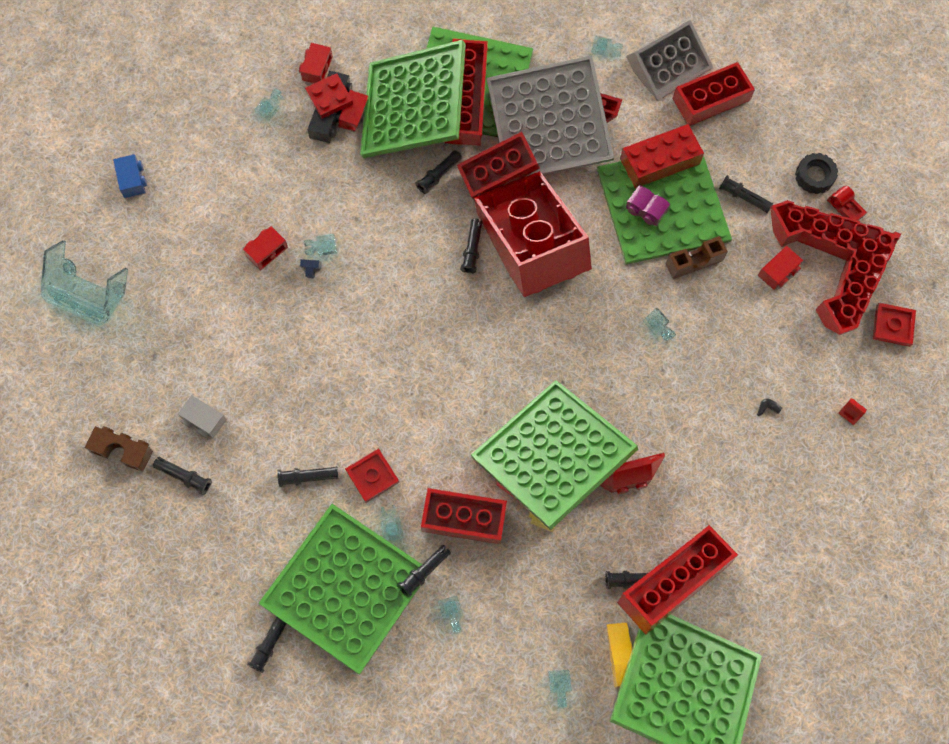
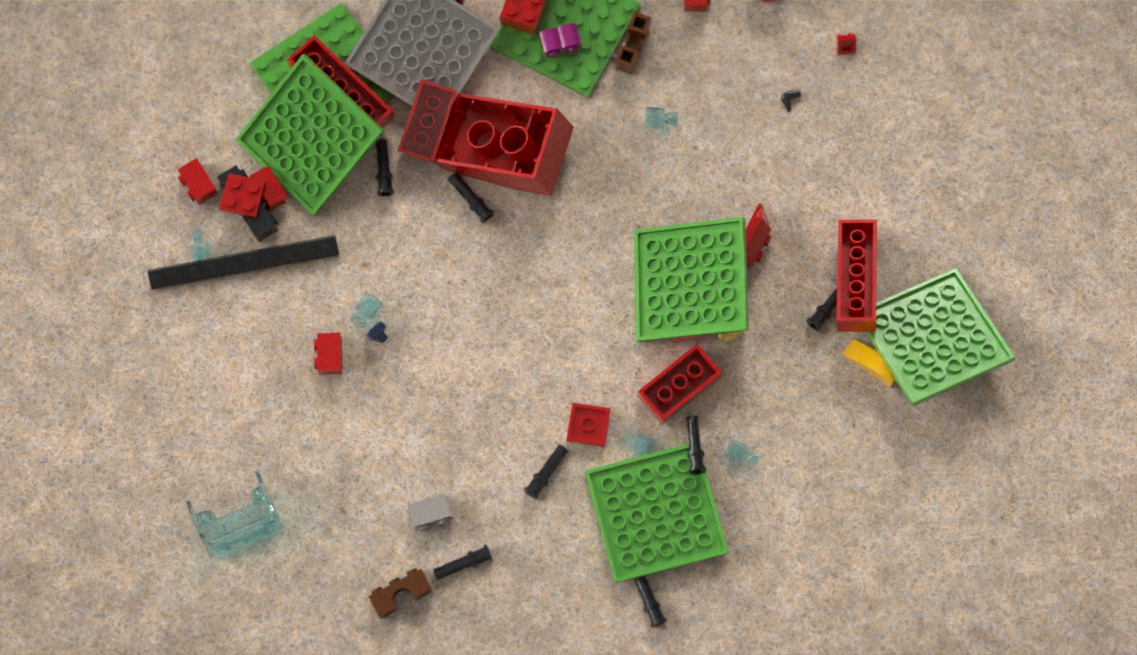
camera: 45 degrees left, 5 degrees up
blue brick [113,154,147,199] -> none
clear light blue plate [548,670,572,709] -> none
none -> black plate [147,235,339,290]

